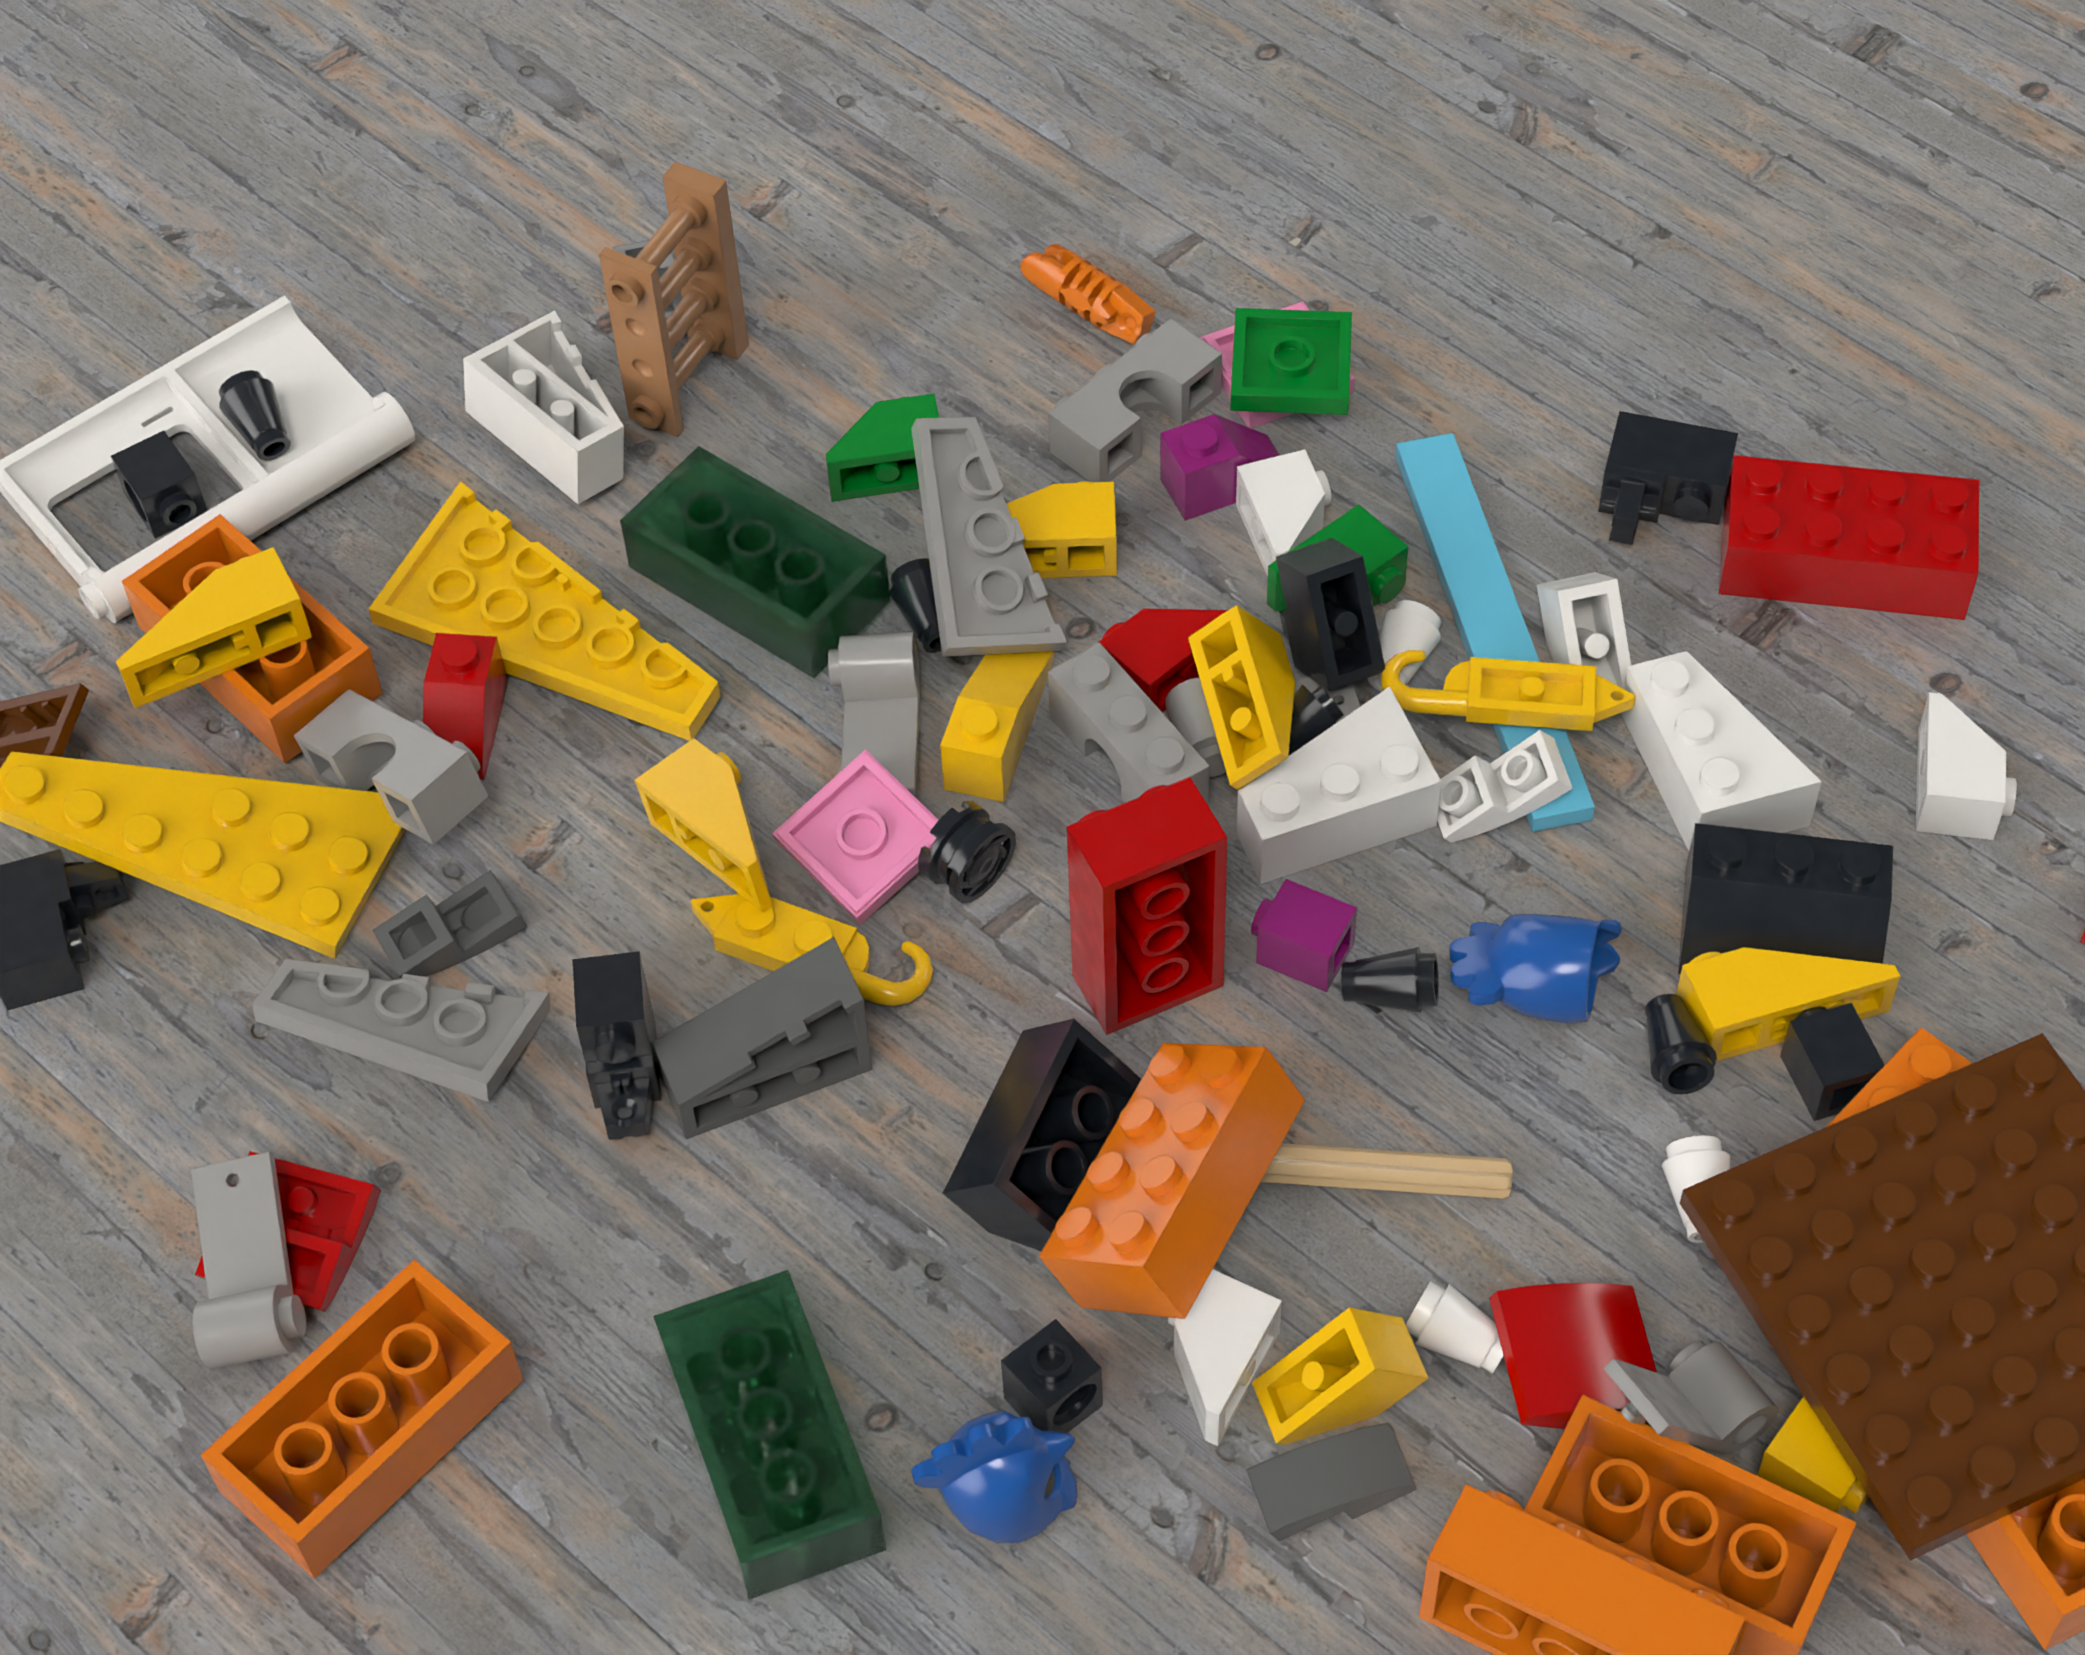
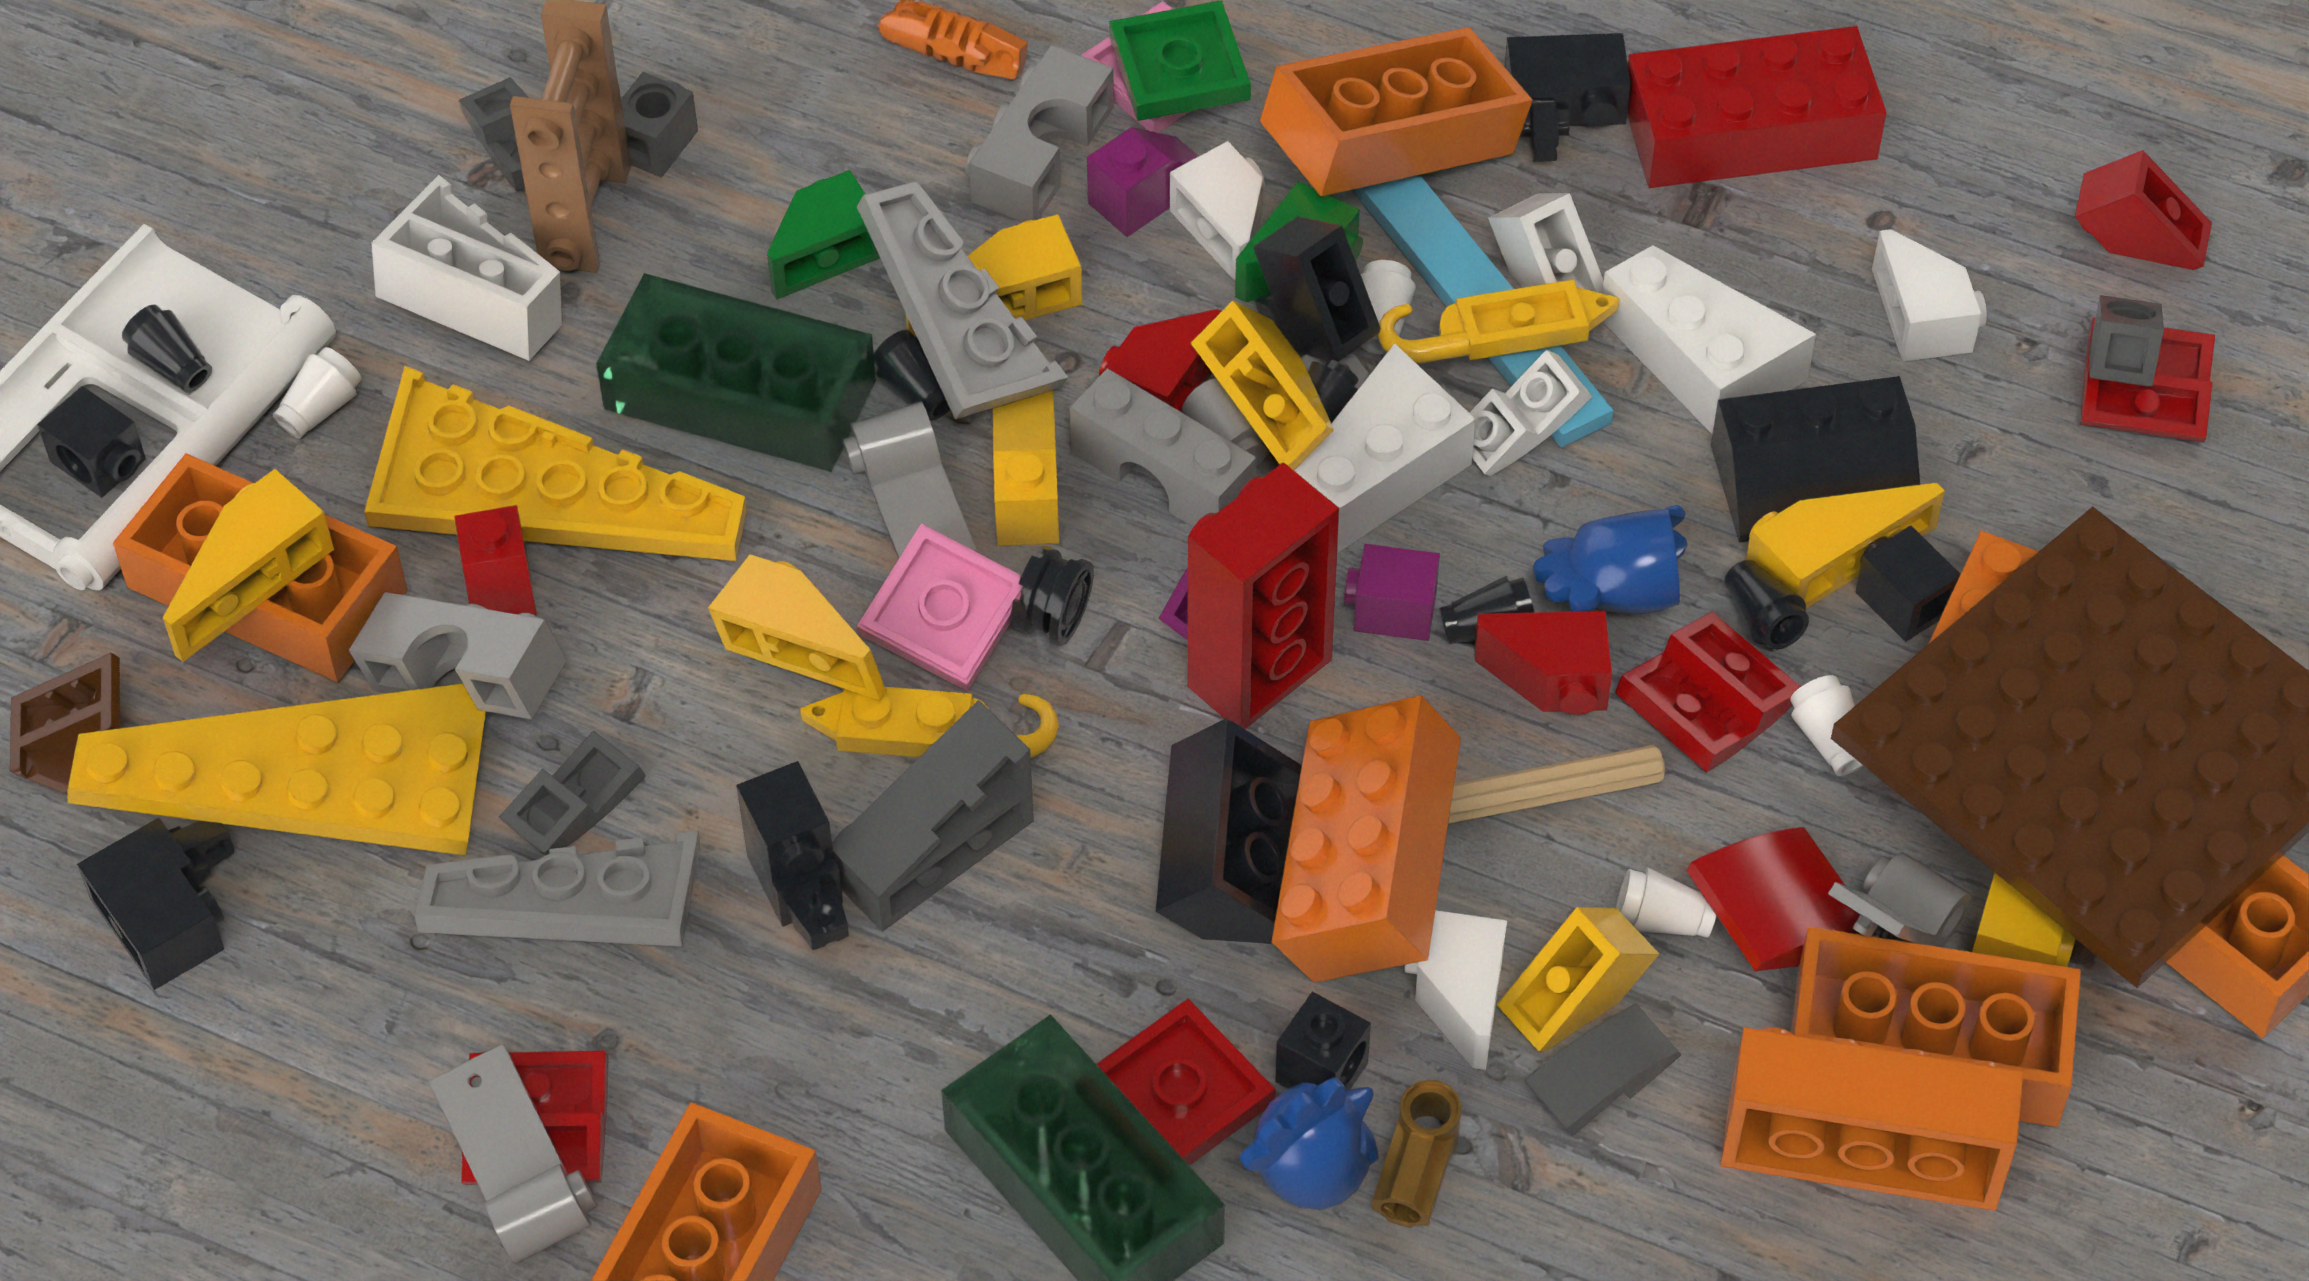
camera: 20 degrees left, 0 degrees up
none -> white cone [273,347,362,439]
none -> dark grey brick [621,72,698,178]
none -> red plate [1083,998,1276,1180]
none -> orange brick [1260,27,1533,196]
none -> pearl gold piece [1371,1079,1462,1228]
none -> red slope [1474,611,1612,715]
none -> red slope [1615,612,1801,773]

